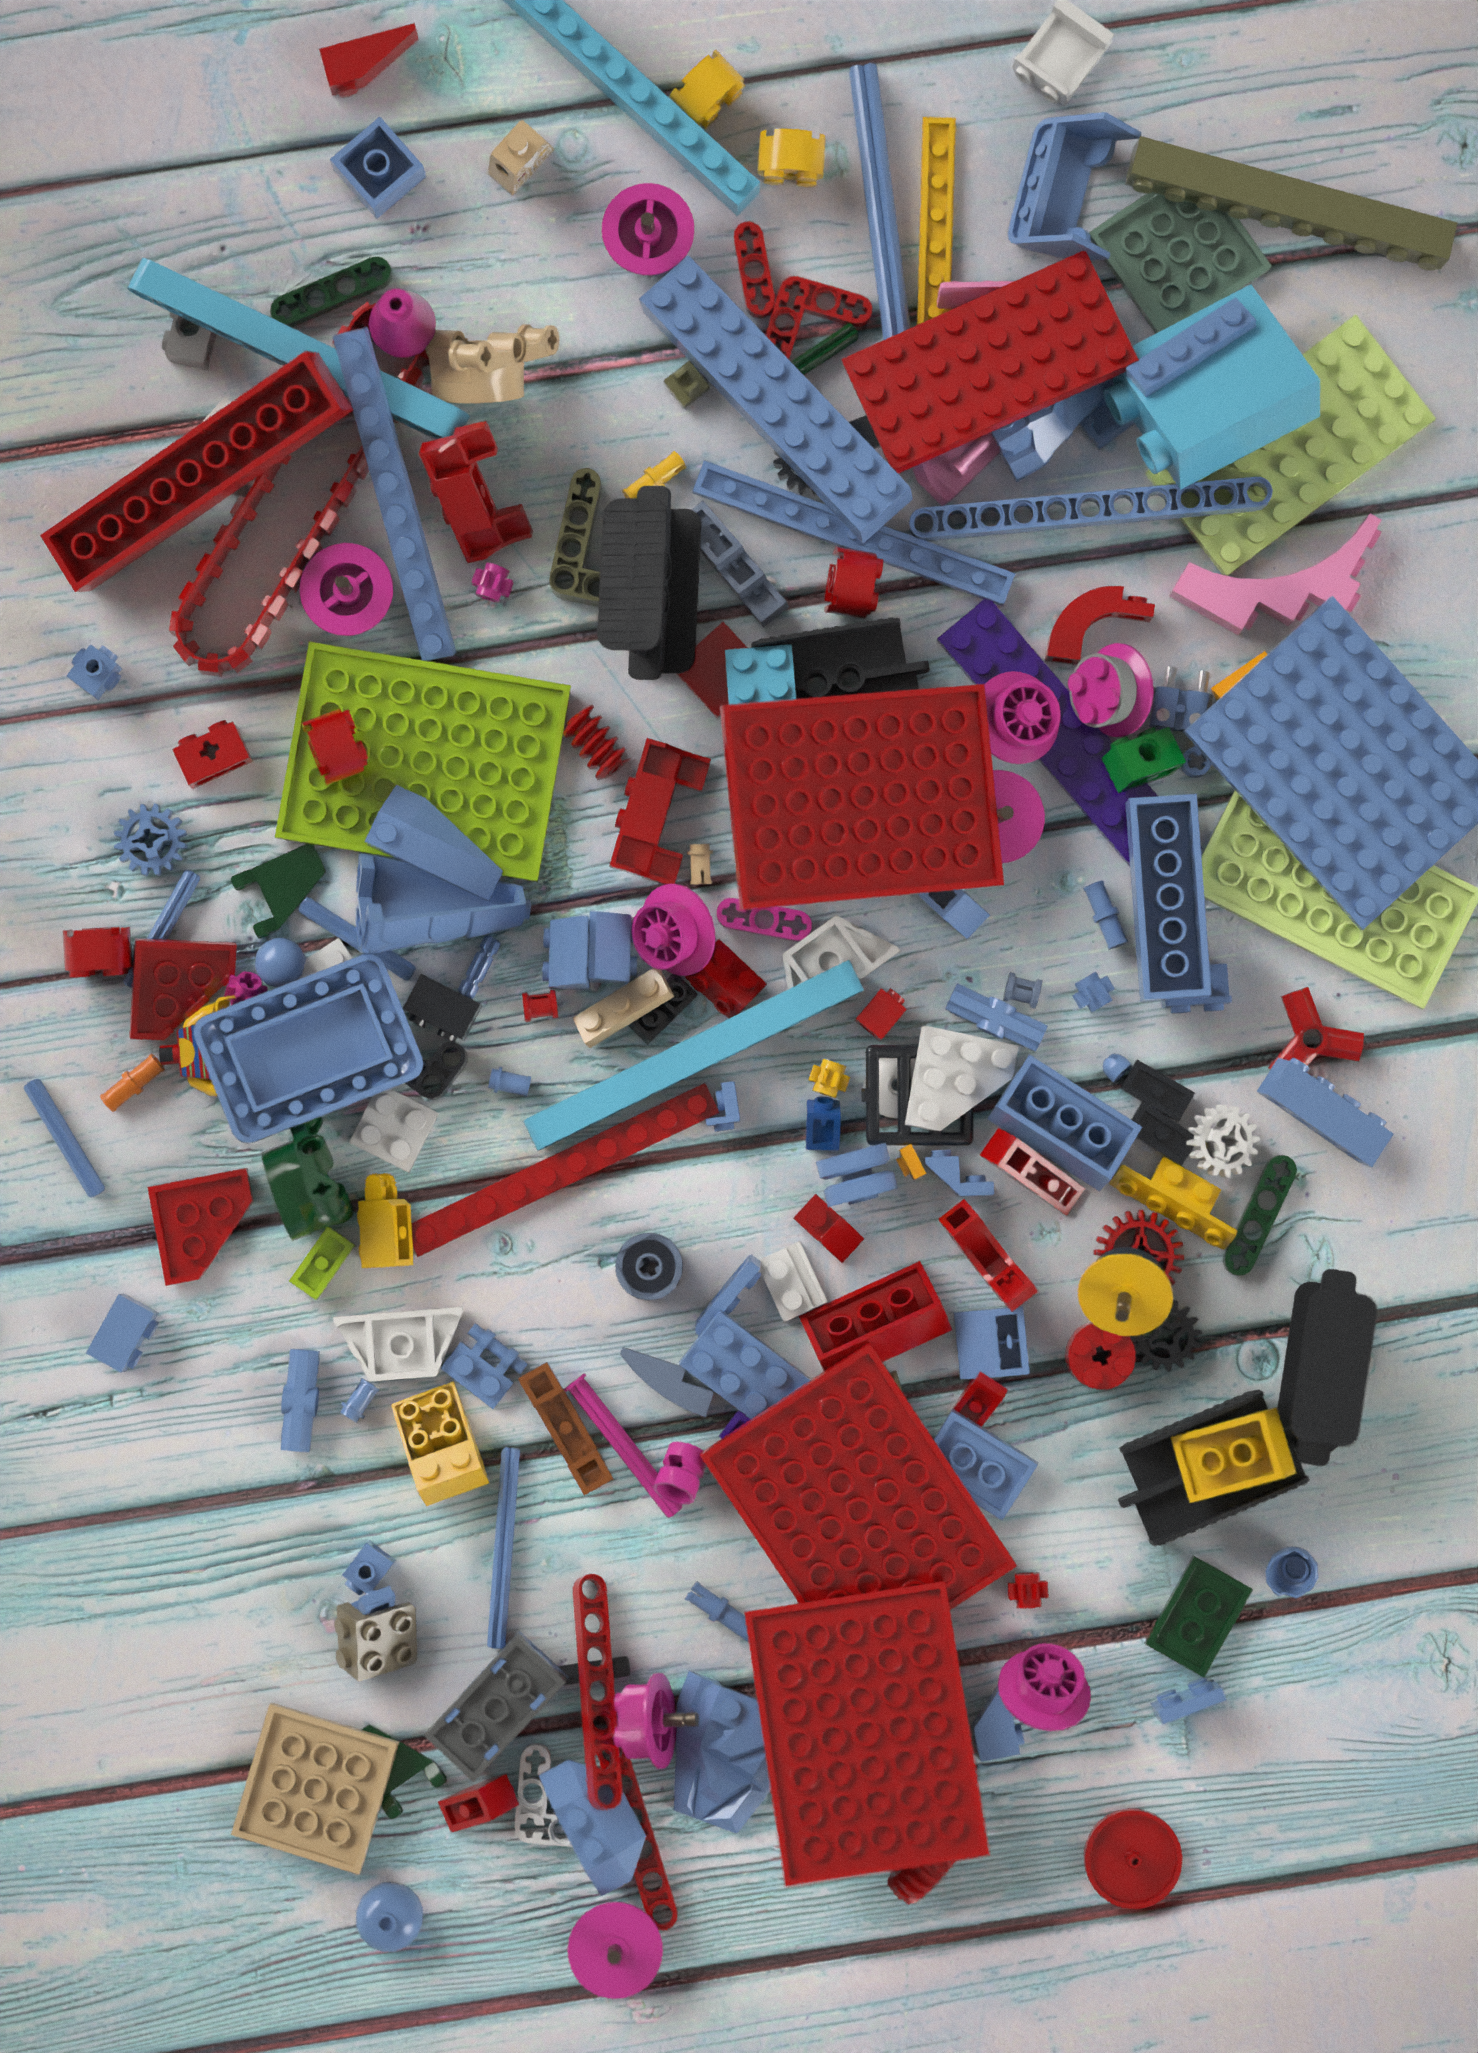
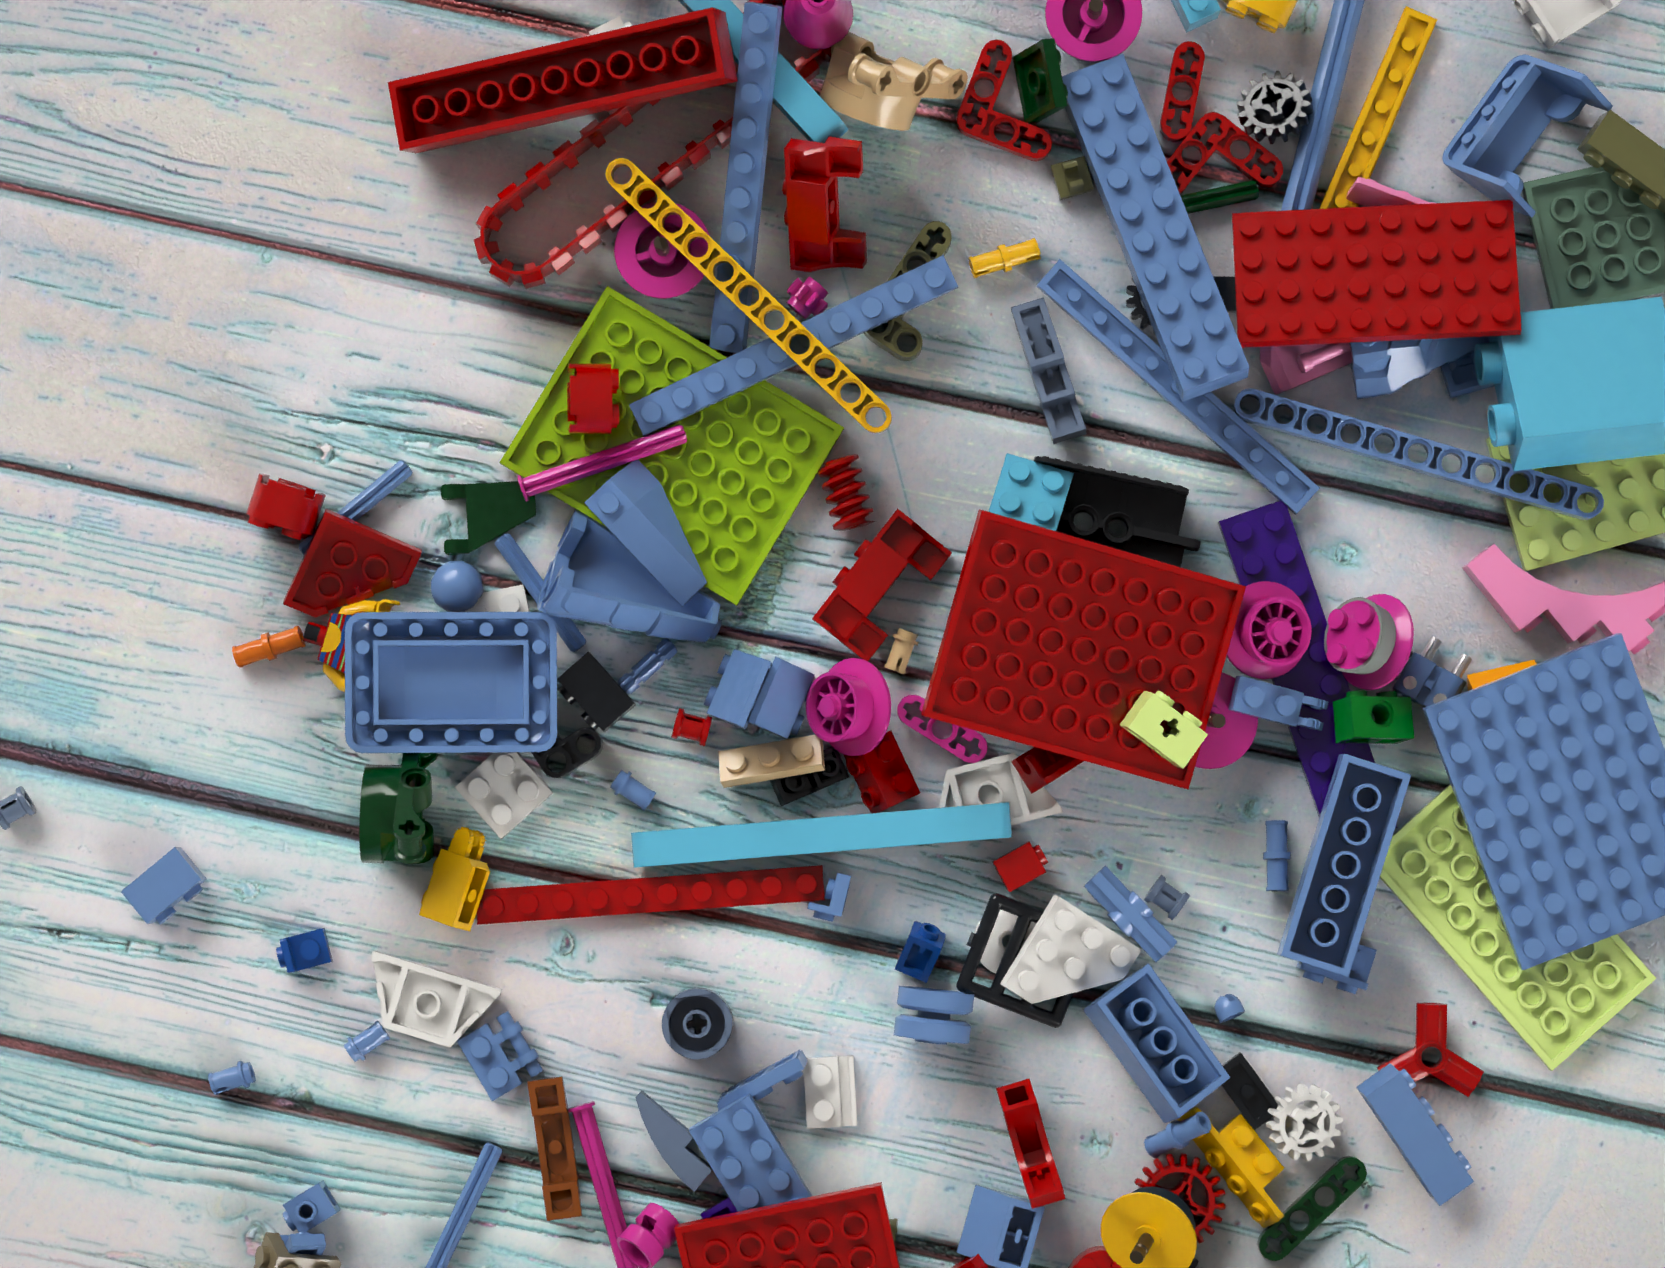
camera: 30 degrees right, 0 degrees up
medium blue axle [24,1079,105,1198] -> none
medium blue brick [67,644,122,700] -> none
medium blue gear [114,803,188,876] -> none
red plate [147,1168,254,1286] -> none
red brick [172,720,254,789] -> none
dark pink gear [224,972,268,1005] -> none
medium blue piece [280,1349,320,1452] -> none
lime plate [289,1226,356,1300] -> none
yellow slope [391,1381,489,1506] -> none
black piece [597,486,702,680] -> none
red slope [676,621,748,718] -> none
red slope [793,1194,864,1263] -> none
red slope [799,1261,952,1371] -> none
yellow gear [808,1059,851,1098] -> none
red brick [824,547,884,619] -> none
light orange plate [896,1144,926,1180] -> none
medium blue slope [918,889,990,939] -> none
medium blue slope [924,1150,994,1196] -> none
slope [980,1128,1085,1216] -> none
red arch [1045,586,1155,665] -> none
medium blue gear [1072,972,1115,1013] -> none
black plate [1120,1060,1195,1122] -> none
medium blue plate [1126,297,1256,397] -> none
medium blue bush [1181,746,1212,778] -> none
none -> medium blue pin [208,1061,256,1095]
none -> blue bracket [276,928,333,973]
none -> dark pink axle [517,425,687,502]
none -> yellow beam [605,158,892,434]
none -> medium blue plate [629,255,958,436]
none -> red beam [956,39,1052,161]
none -> red hinge [1011,747,1084,794]
none -> dark green plate [1012,38,1068,124]
none -> yellowish green brick [1120,690,1208,769]
none -> medium blue pin [1144,1112,1211,1158]
none -> medium blue hinge [1228,676,1329,731]
none -> gear [1237,71,1313,144]

